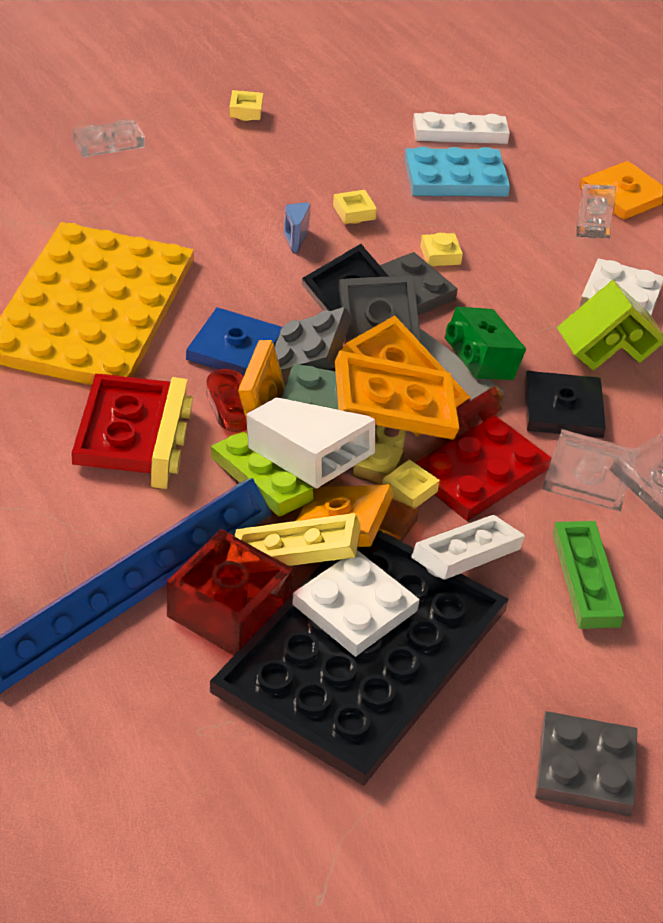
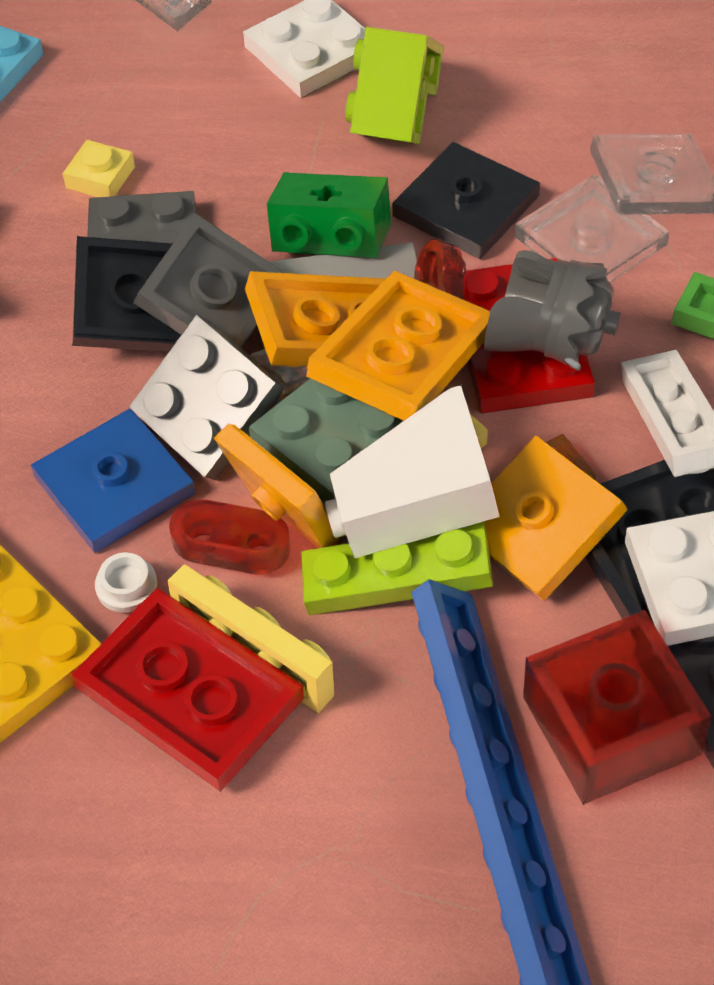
camera: 50 degrees left, 10 degrees up
light yellow plate [228,513,361,573] -> none
light yellow plate [382,459,440,511] -> none
none -> white plate [95,552,158,613]
none -> dark grey hat [484,250,621,371]

